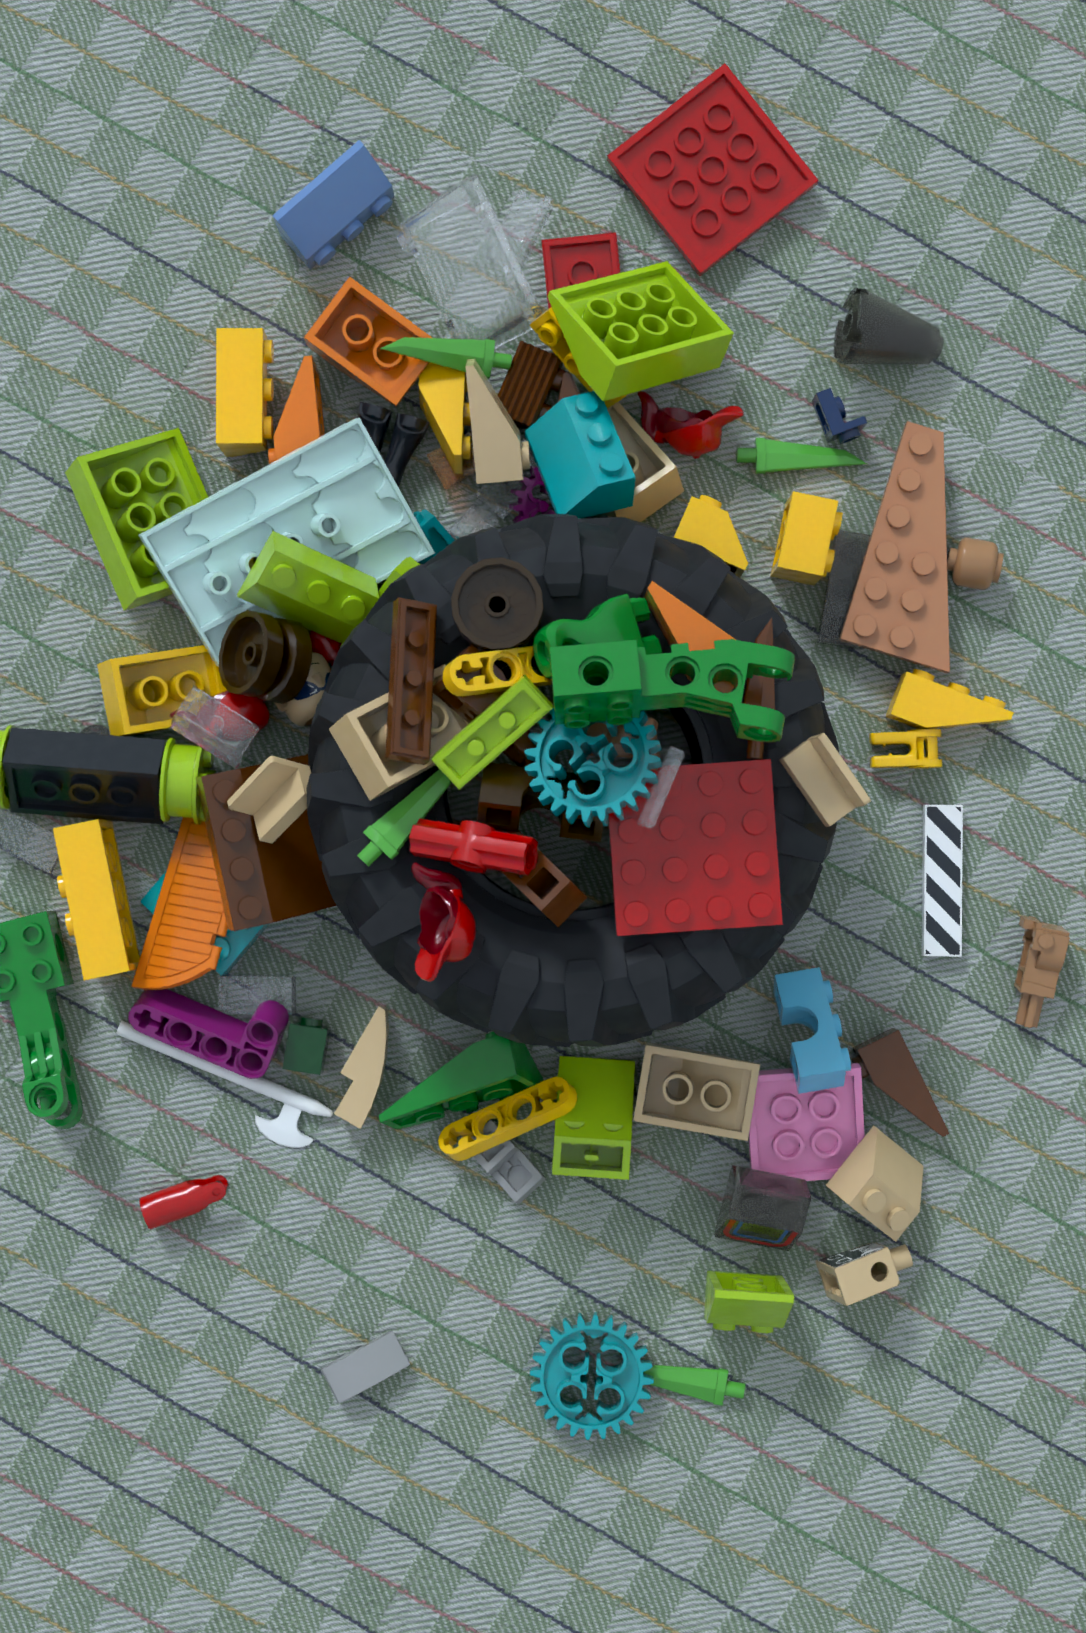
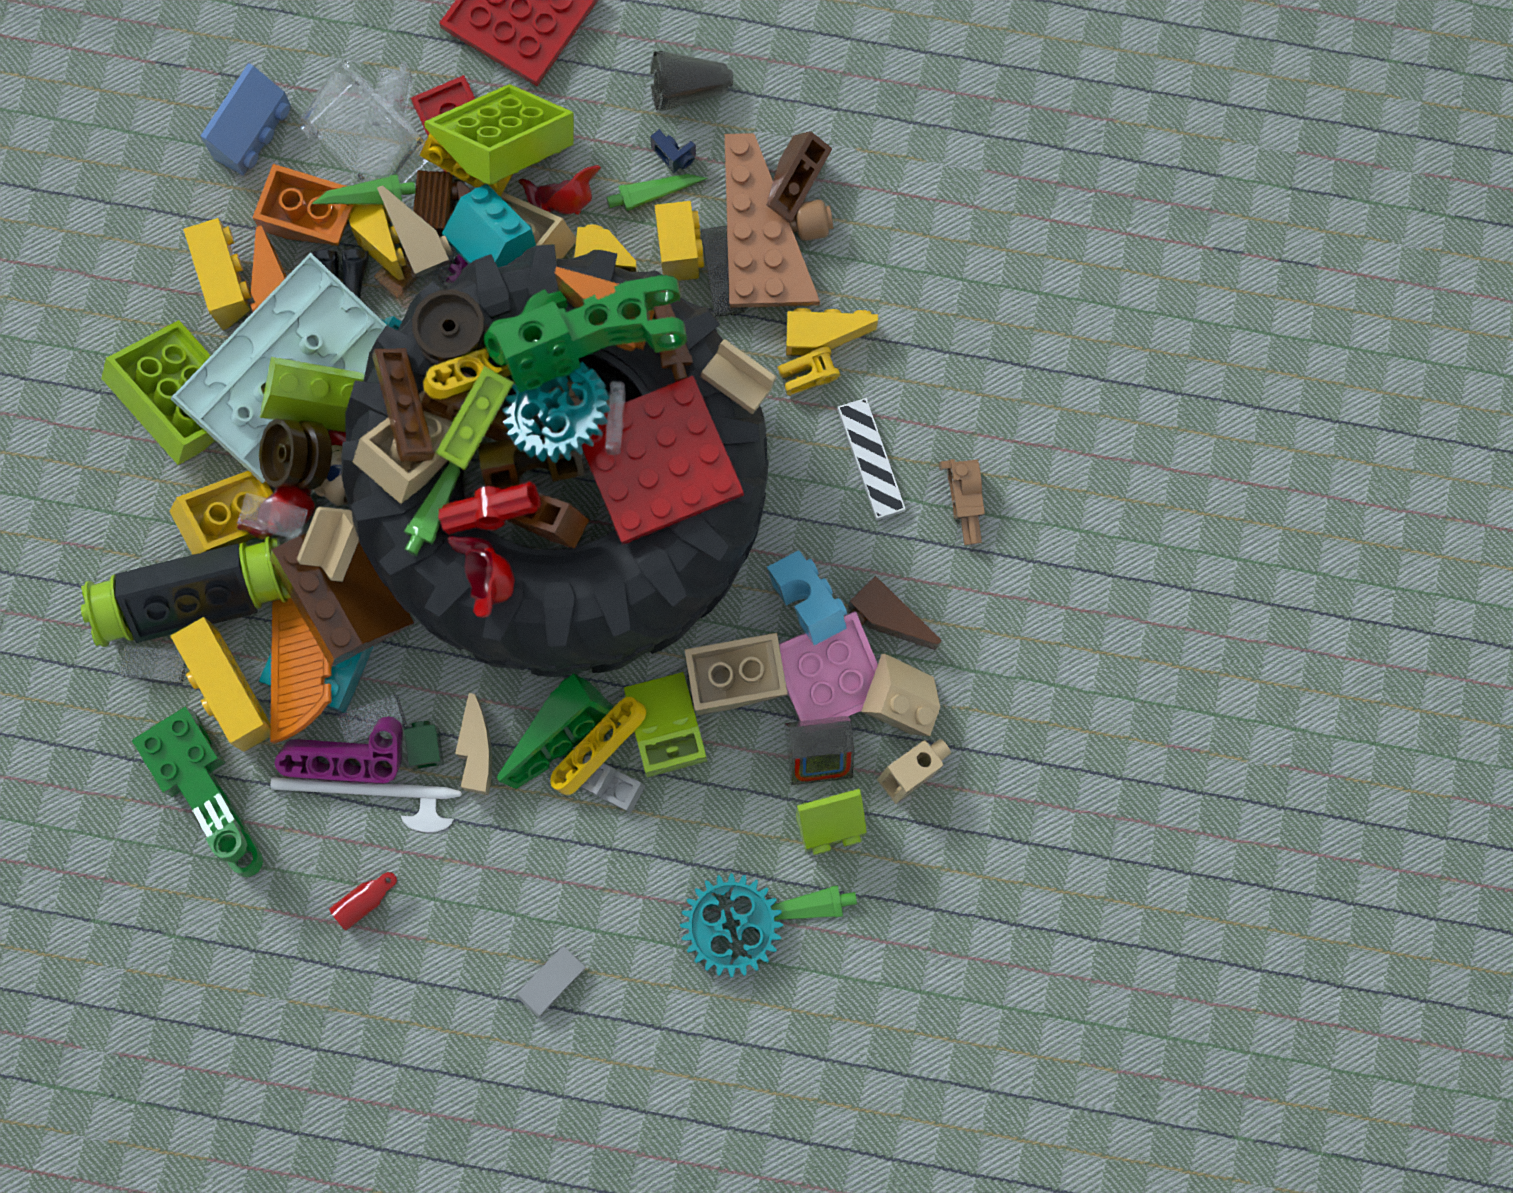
camera: 20 degrees left, 10 degrees down
none -> reddish brown slope [766,131,832,223]

